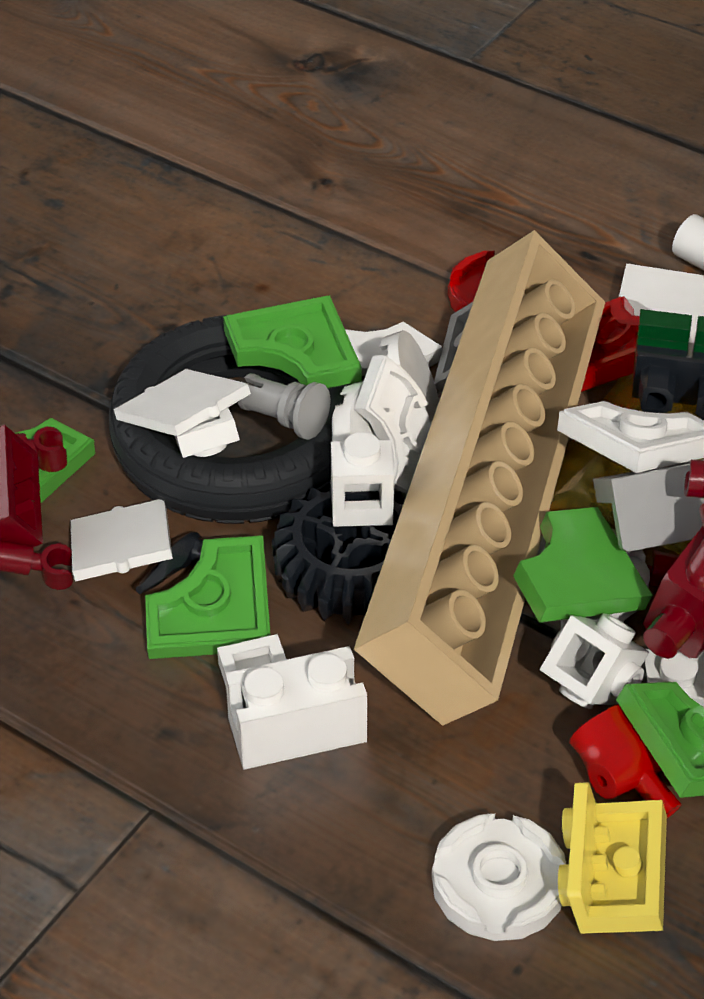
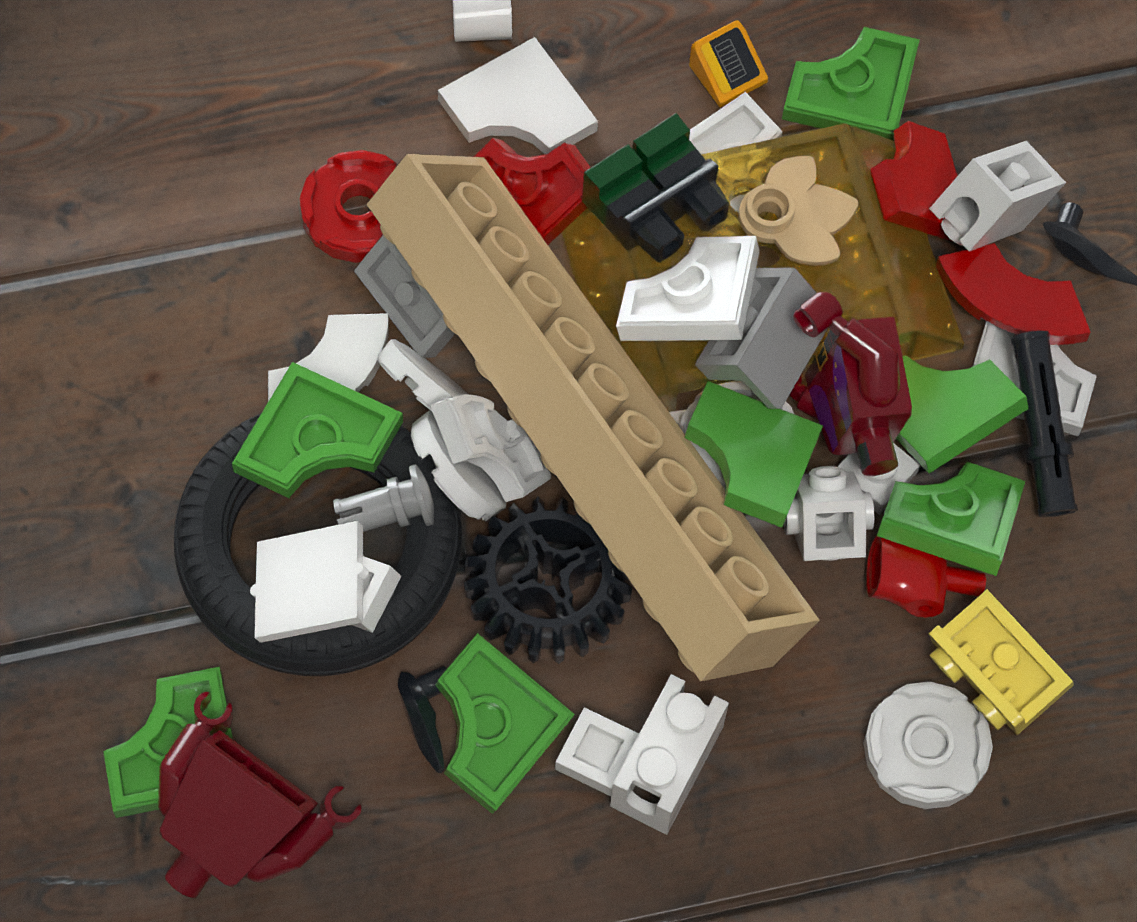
camera: 50 degrees left, 20 degrees up
white piece [71,499,173,582] -> none
white brick [331,432,394,527] -> none

